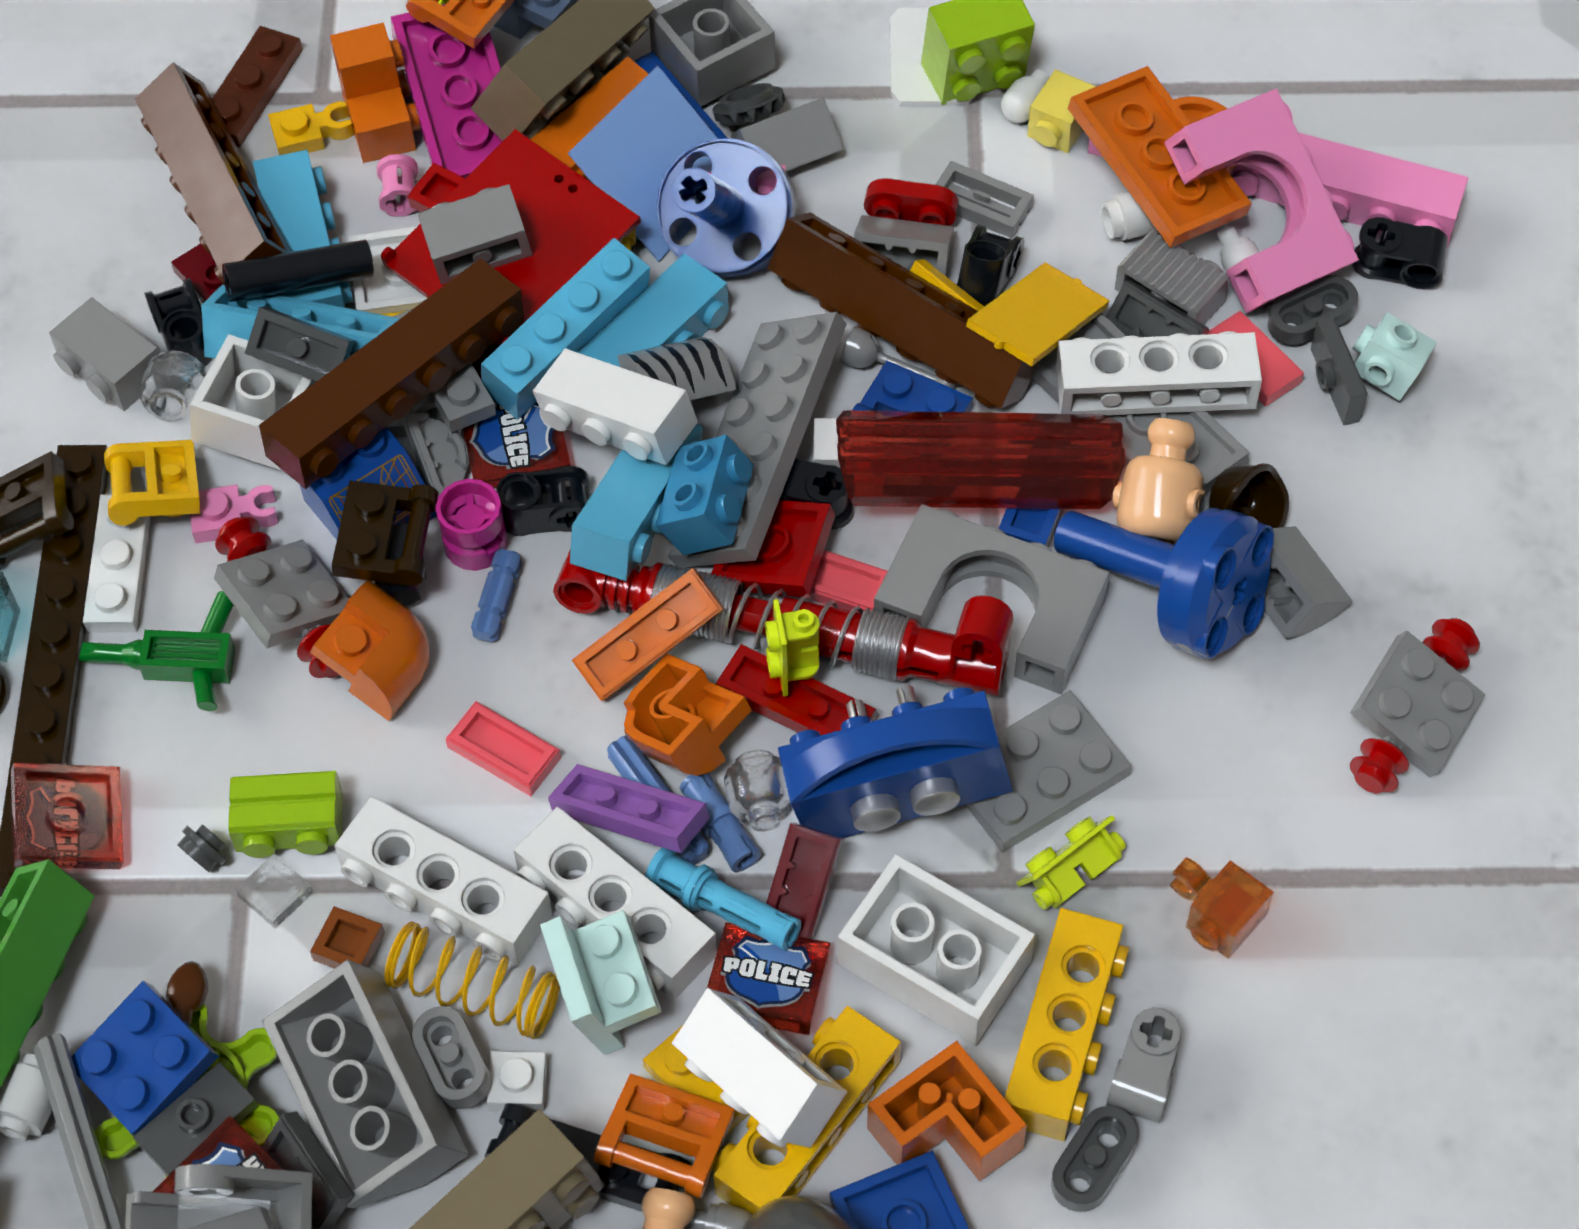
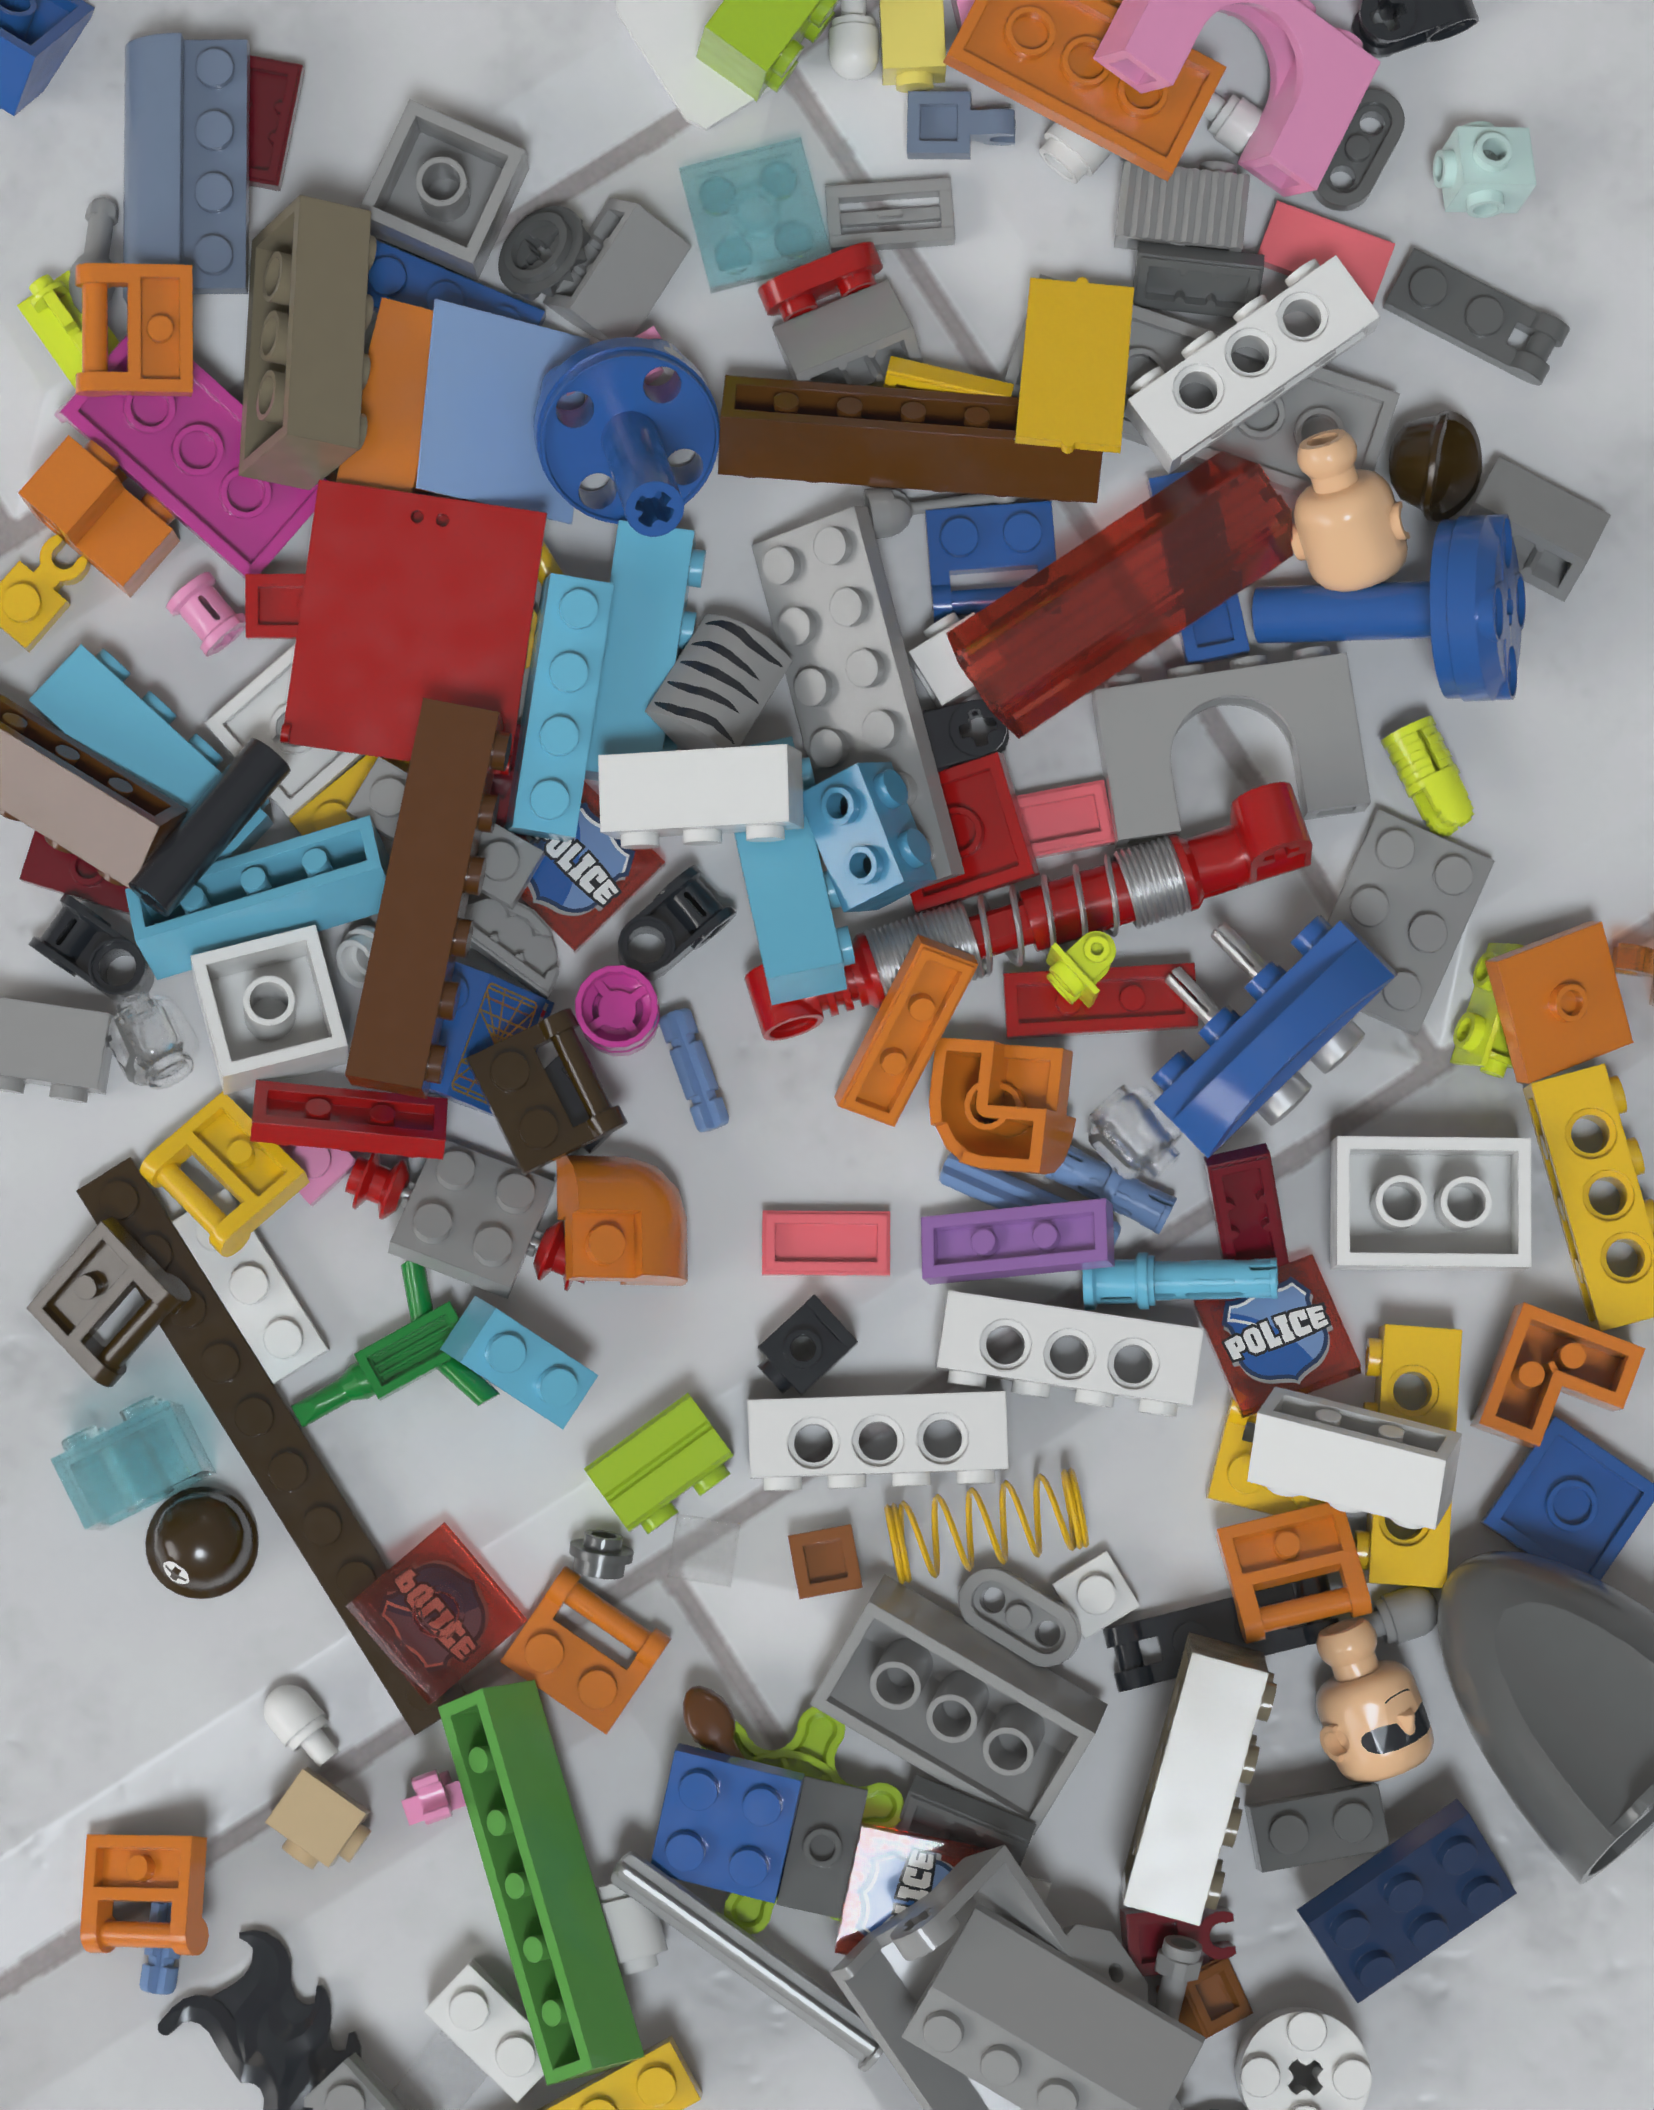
camera: 35 degrees left, 25 degrees up
dark grey plate [244,306,355,381] -> none
light grey brick [417,184,532,285] -> none
light aqua bracket [540,910,662,1055] -> none
black piece [957,224,1024,303] -> none
dark grey plate [1310,317,1368,426] -> none
none -> red plate [250,1080,448,1160]
none -> medium azure brick [440,1295,599,1429]
none -> orange plate [500,1566,672,1735]
none -> clear light blue plate [679,137,831,293]
none -> black brick [757,1294,858,1396]
none -> sand blue plate [907,91,1016,160]
none -> neon yellow hinge [1381,715,1474,838]
none -> dark grey plate [1383,248,1570,386]
none -> orange plate [1485,921,1633,1084]

